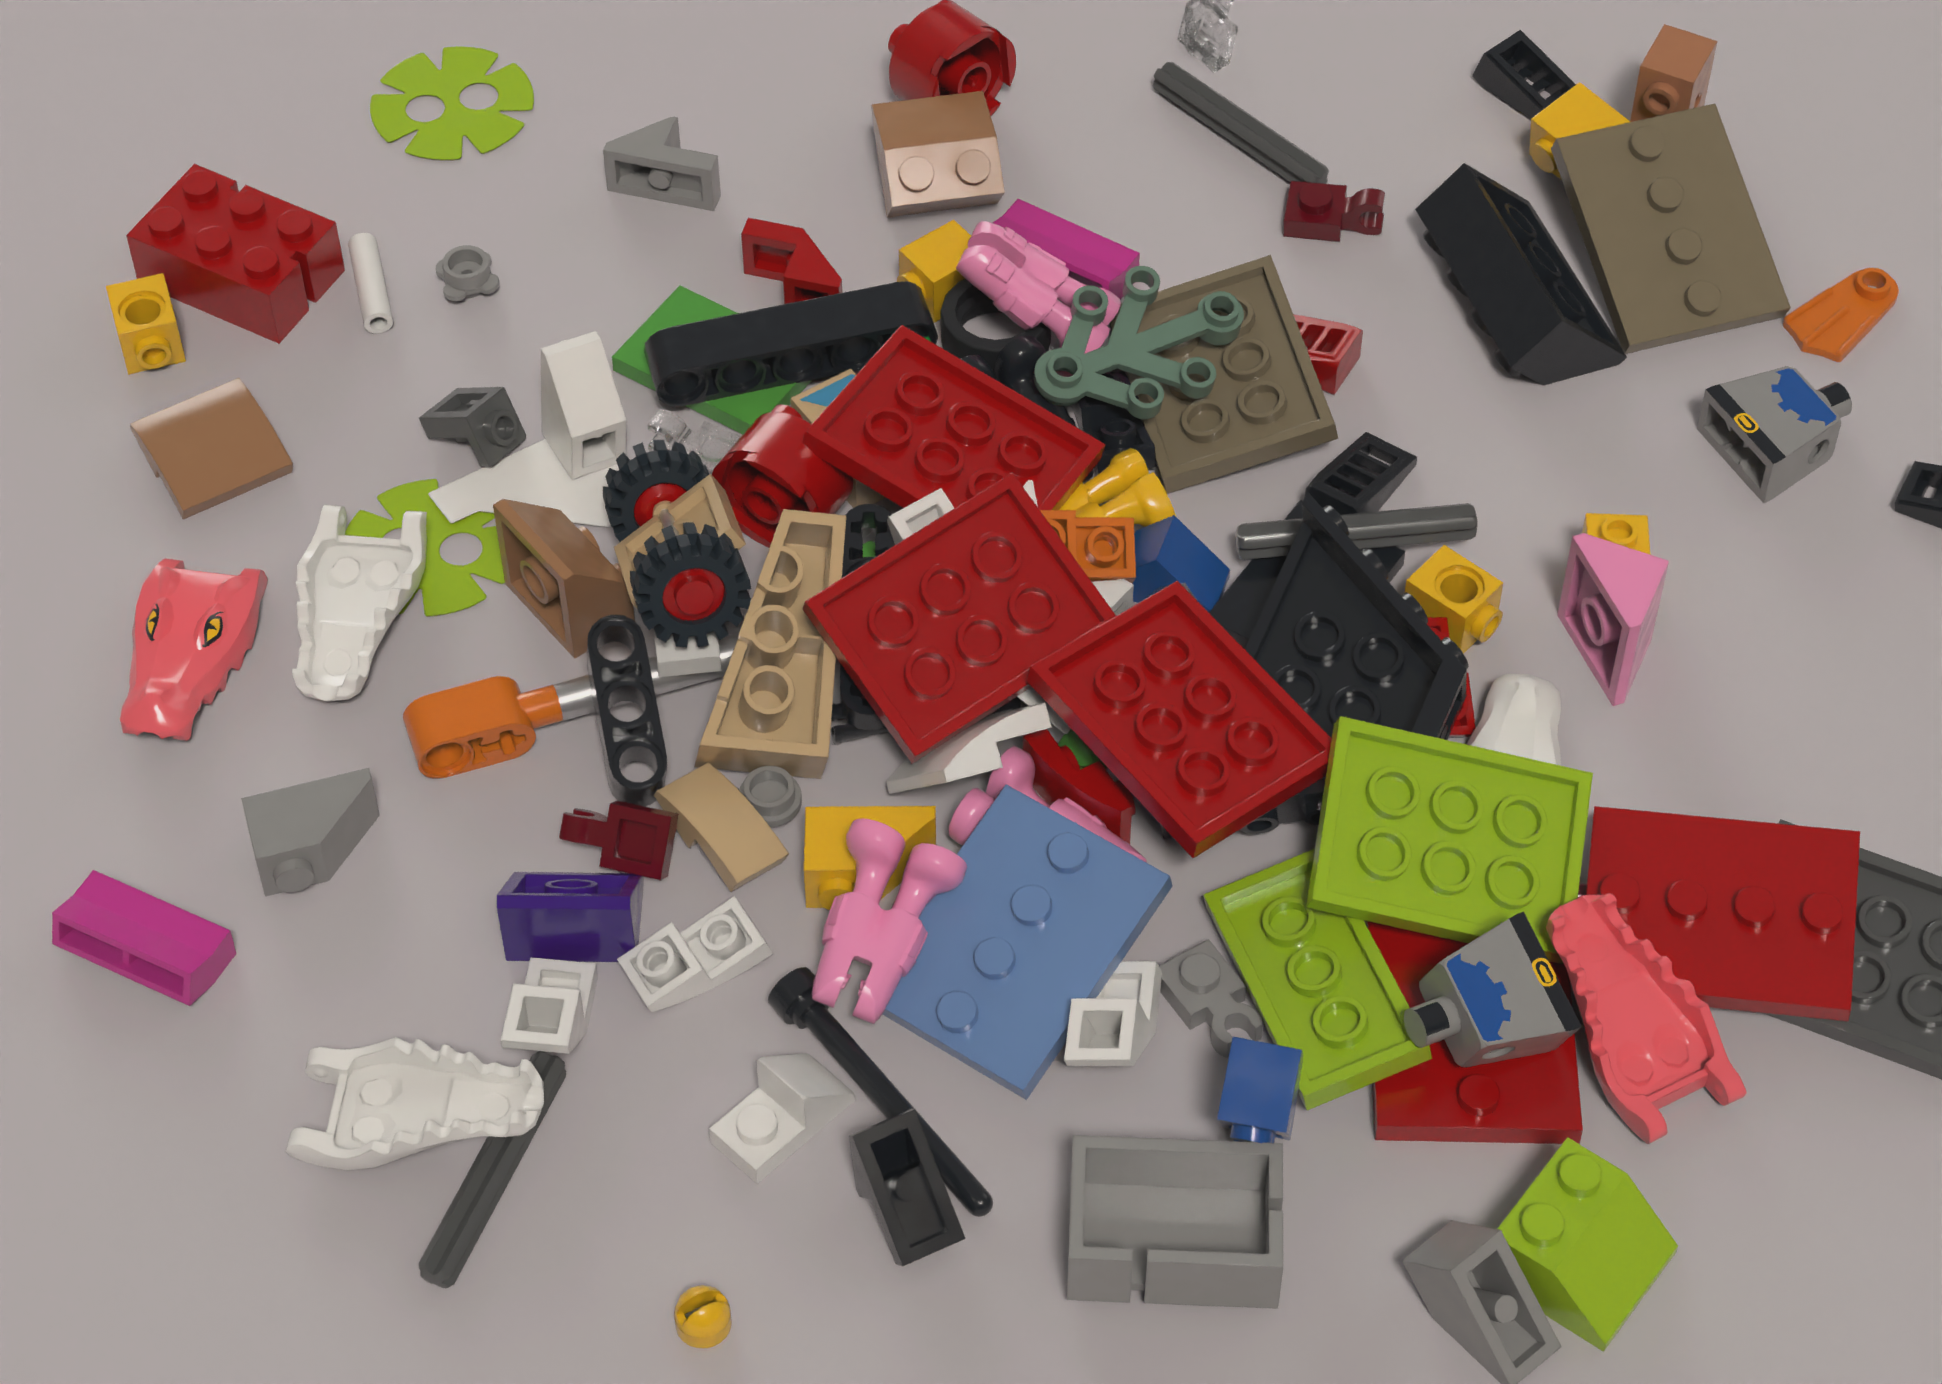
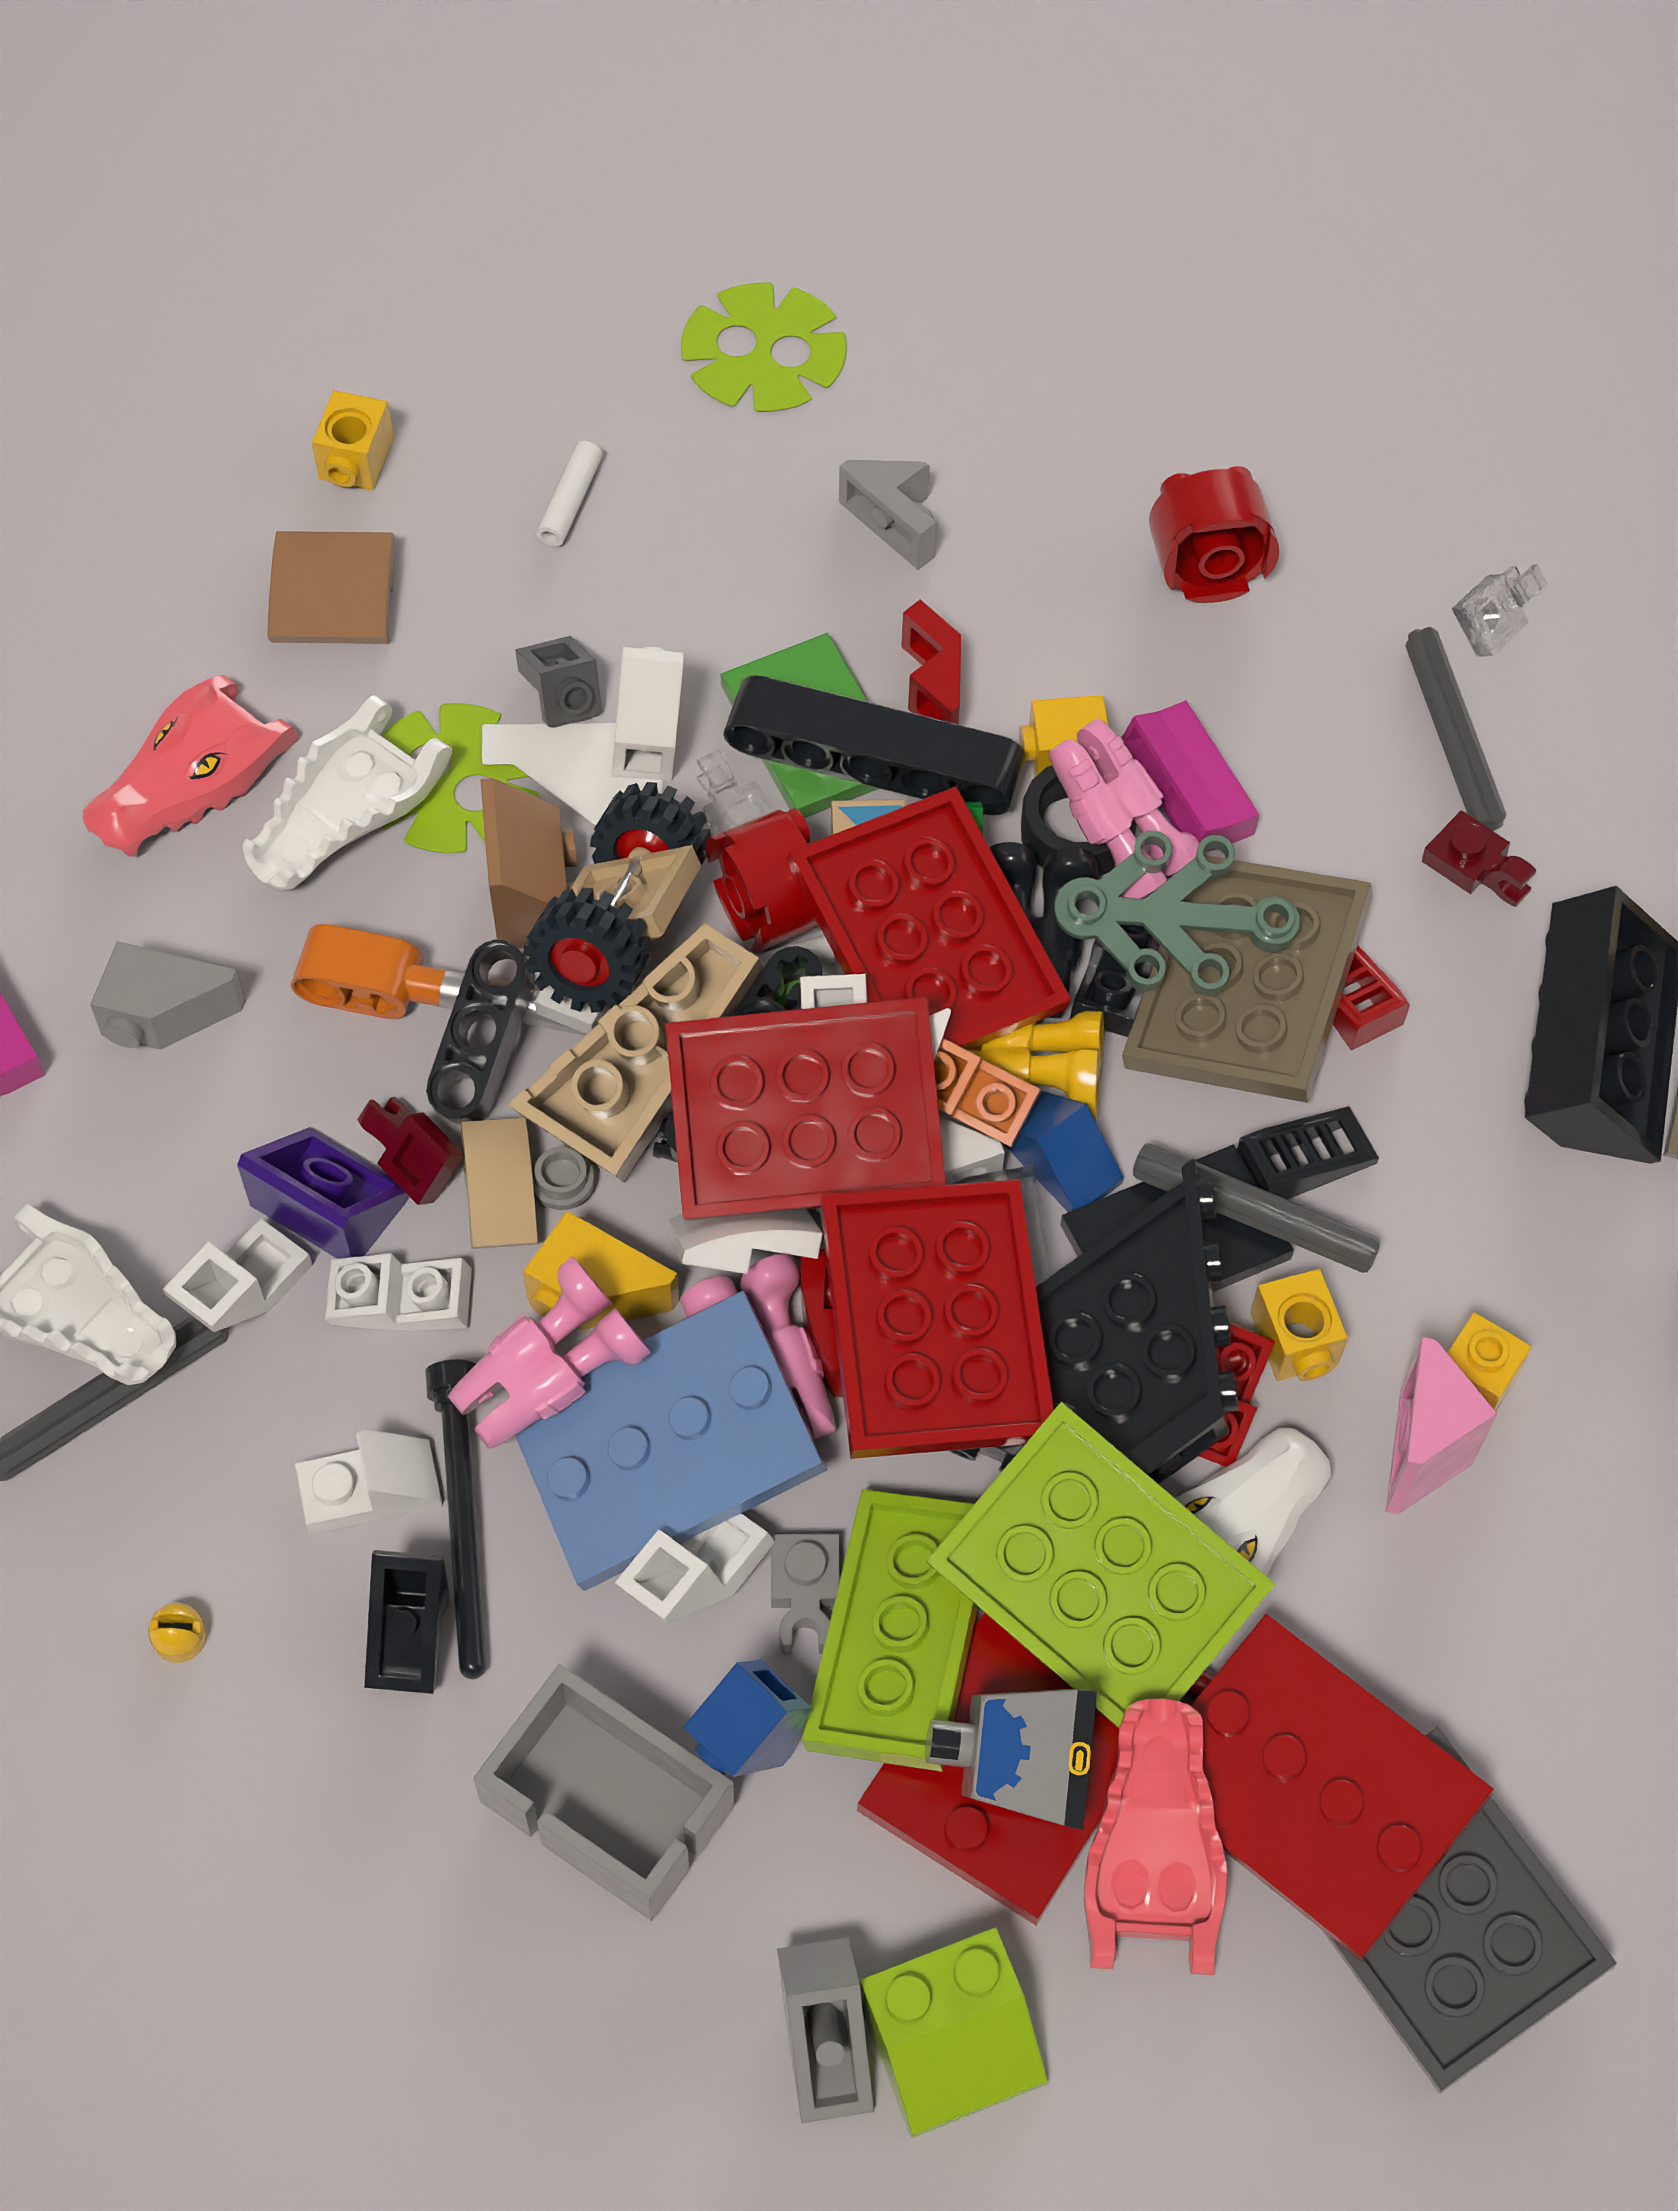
camera: 30 degrees right, 10 degrees up
red piece [126,164,345,344] -> none
light grey plate [435,245,499,301] -> none
medium nougat slope [871,91,1005,217] -> none

